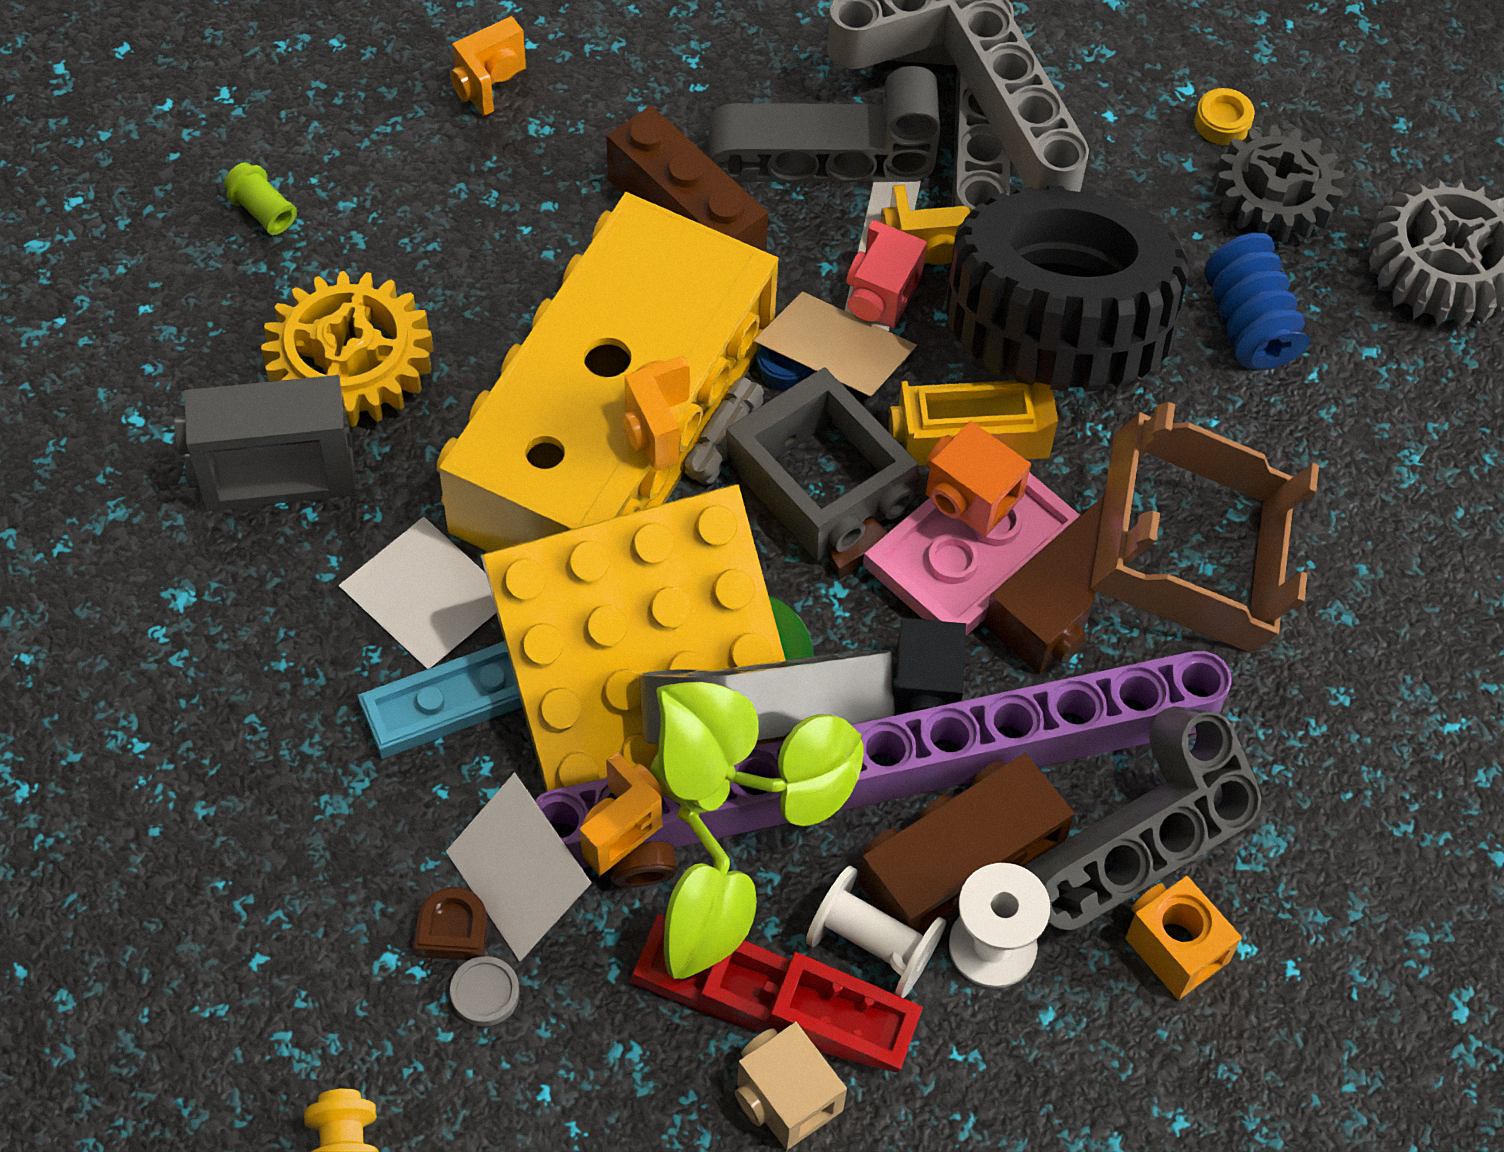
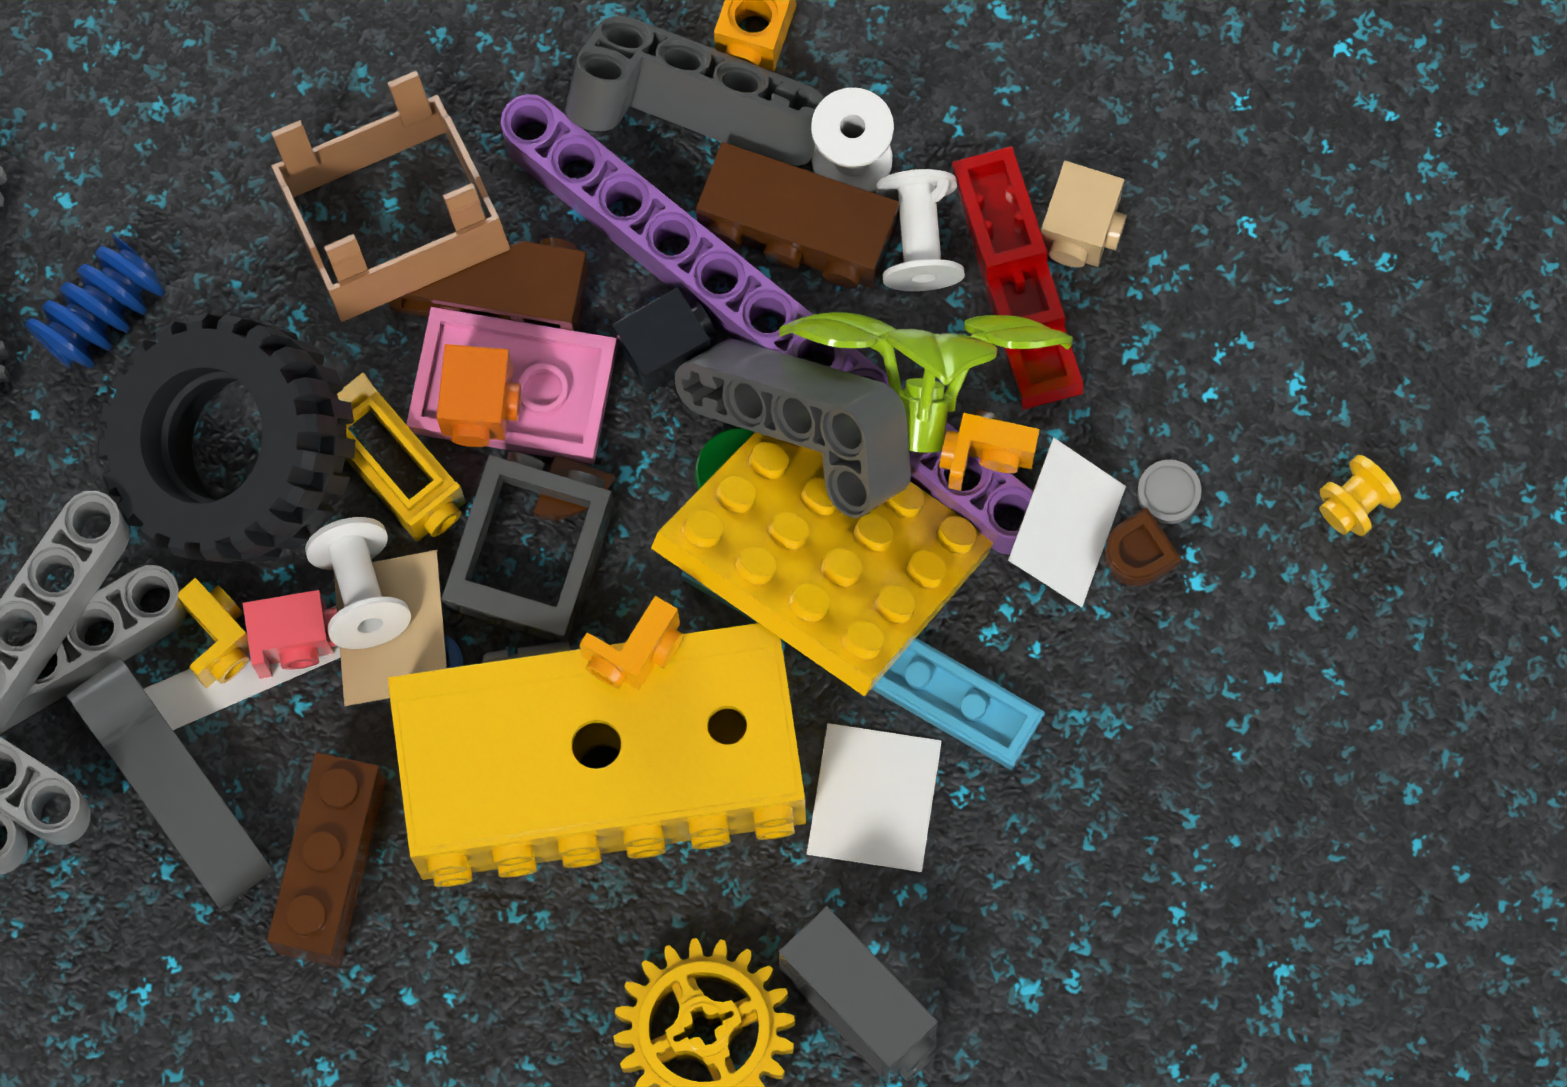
camera: 120 degrees left, 15 degrees up
none -> white piece [305,517,411,649]

